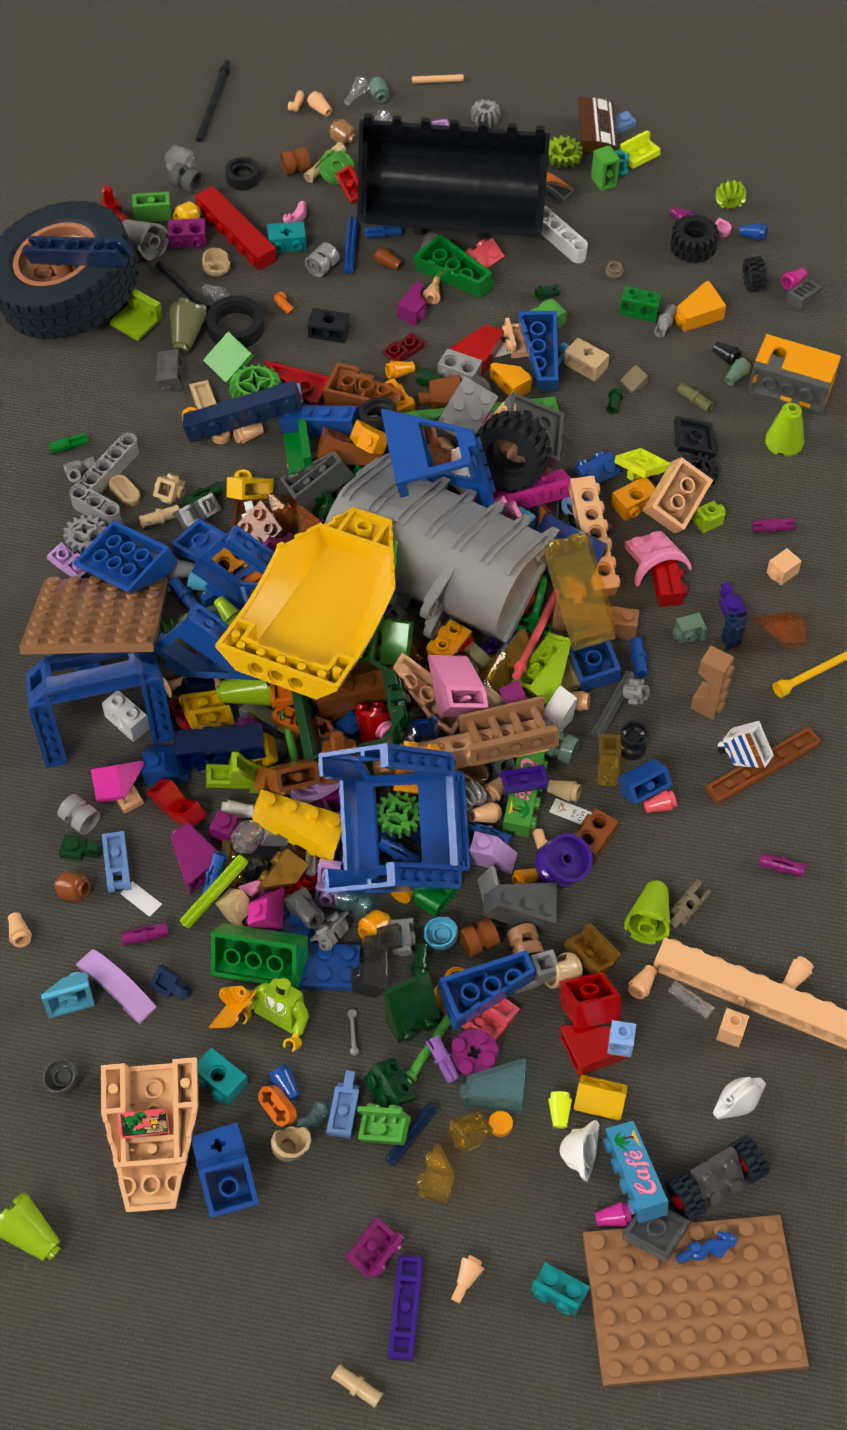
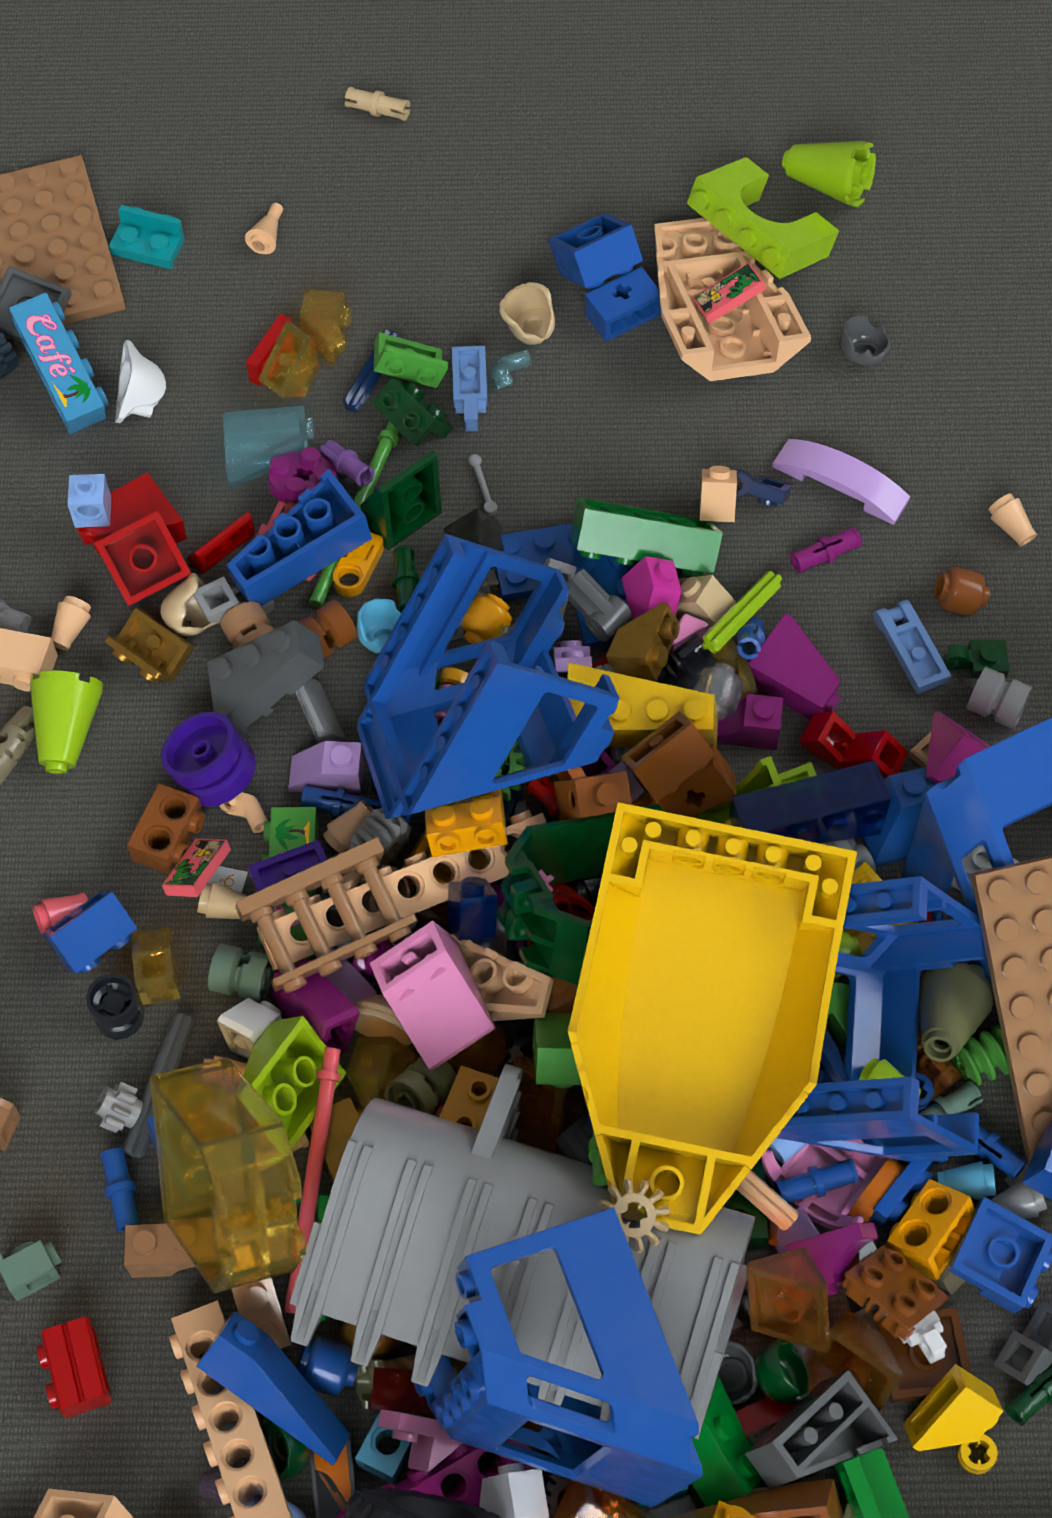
camera: 170 degrees right, 5 degrees up
medium azure slope [41,972,95,1018] -> none
white sticker [120,881,162,917] -> none
teal brick [197,1048,248,1106] -> none
light orange hinge [209,986,257,1029] -> none
white cone [221,800,254,819] -> none
lime torso [238,978,309,1052] -> none
orange beam [258,1085,297,1126] -> none
blue cone [269,1064,301,1102] -> none
magenta bracket [344,1217,404,1278] -> none
dark purple plate [388,1255,423,1362] -> none
light orange tile [488,1111,513,1137] -> none
light orange cone [512,868,540,884] -> none
neon yellow cone [548,1091,572,1129] -> none
yellow panel [574,1074,628,1121] -> none
dark pink cone [595,1201,632,1227] -> none
bright pink piece [624,531,692,586] -> none
none -> tile [162,839,231,897]
none -> red slope [187,512,255,574]
none -> red plate [246,314,296,387]
none -> tan gear [598,1178,670,1253]
none -> lime arch [687,157,839,279]
none -> light nougat brick [700,466,737,522]

